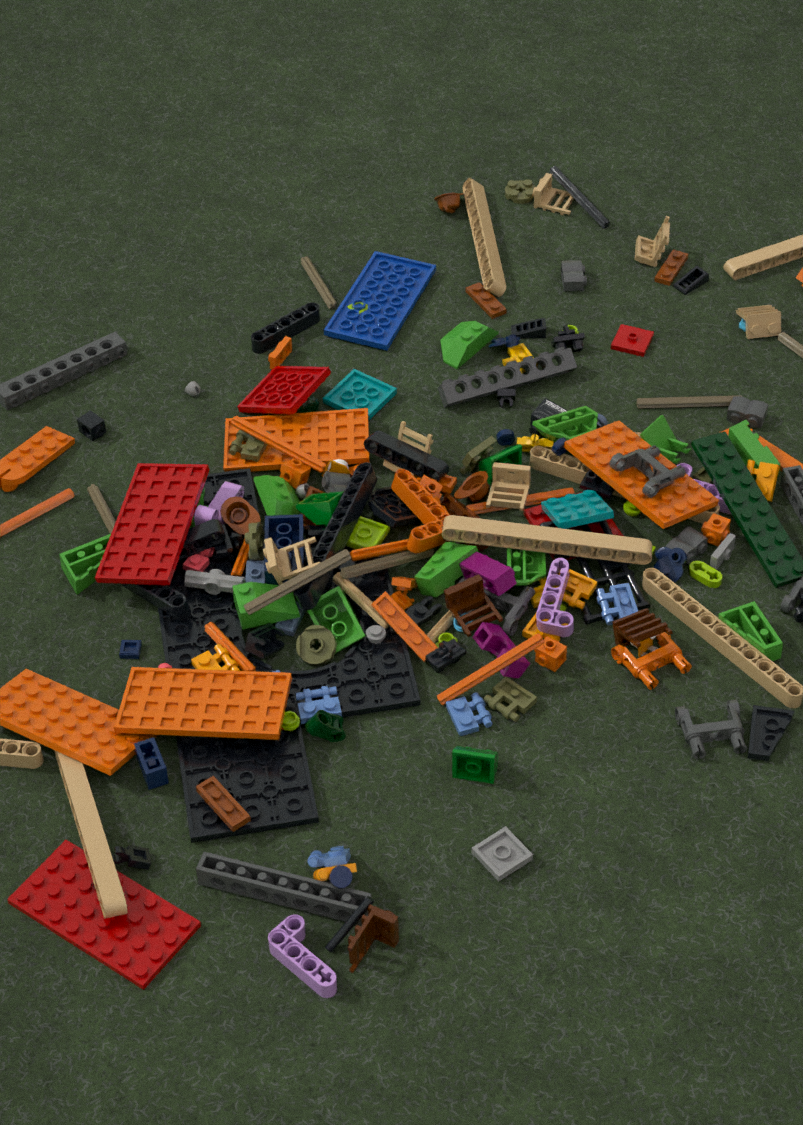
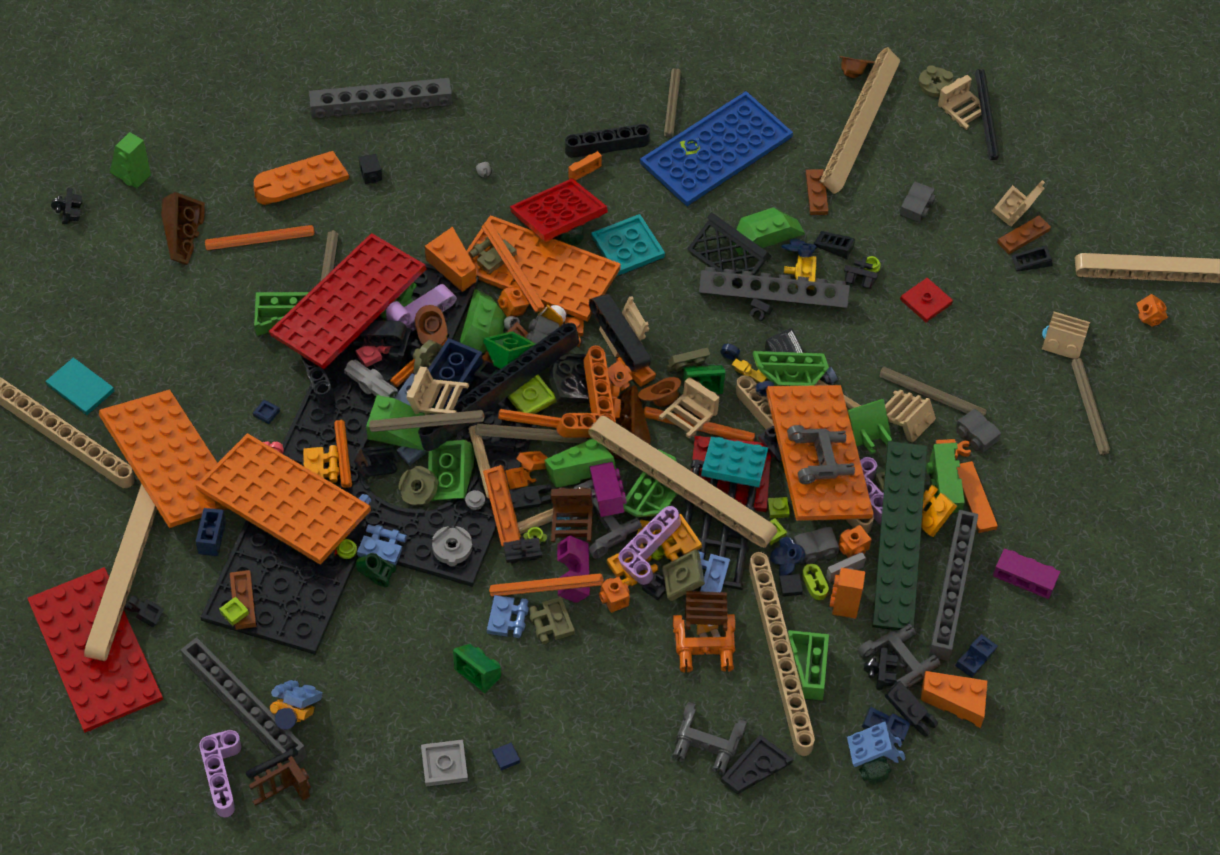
camera: 25 degrees right, 10 degrees up
none -> lime plate [219,597,249,626]
none -> orange wedge [425,227,476,292]
none -> light grey plate [432,526,472,566]
none -> dark blue tile [492,742,520,770]
none -> black tile [642,573,666,600]
none -> olive plate [662,549,705,601]
none -> black fence [687,212,772,288]
none -> lime plate [767,497,790,518]
none -> black tile [779,574,803,597]
none -> orange wedge [829,568,865,619]
none -> tan plate [885,390,936,442]

